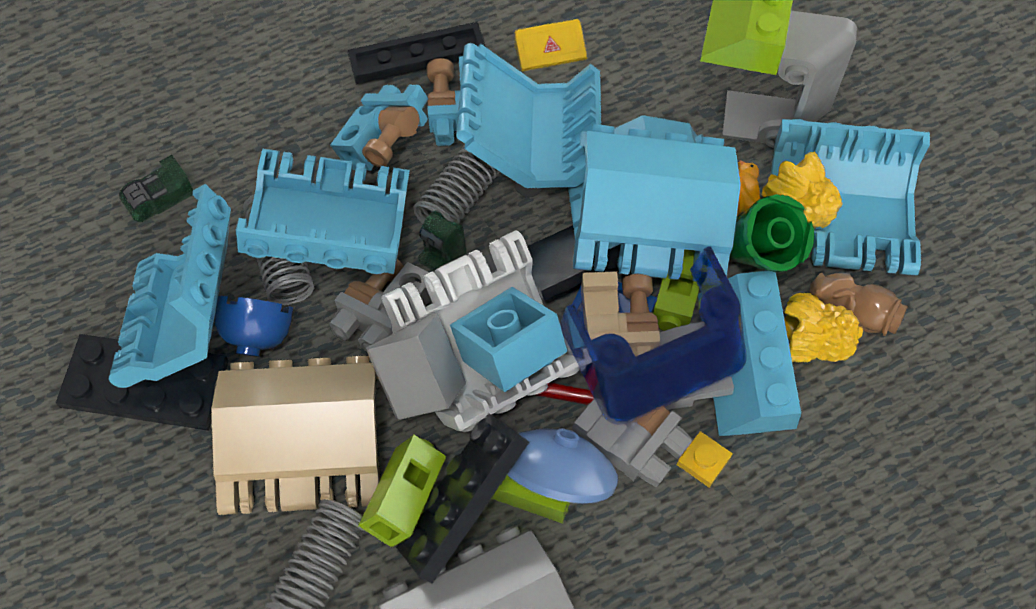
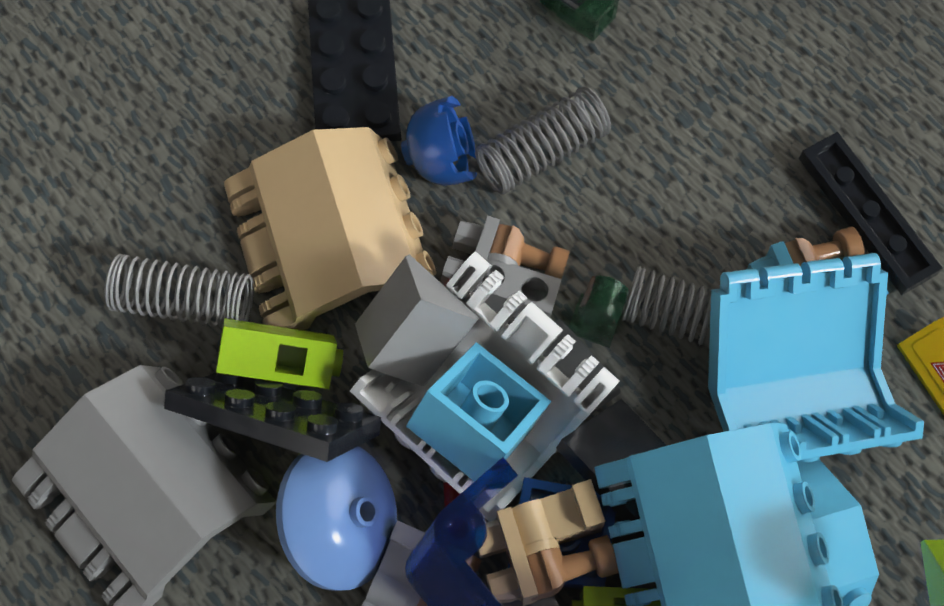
camera: 75 degrees right, 5 degrees up
medium azure hinge [109,184,231,388] -> none
medium azure hinge [236,149,410,274] -> none
medium azure hips [330,85,428,171] -> none

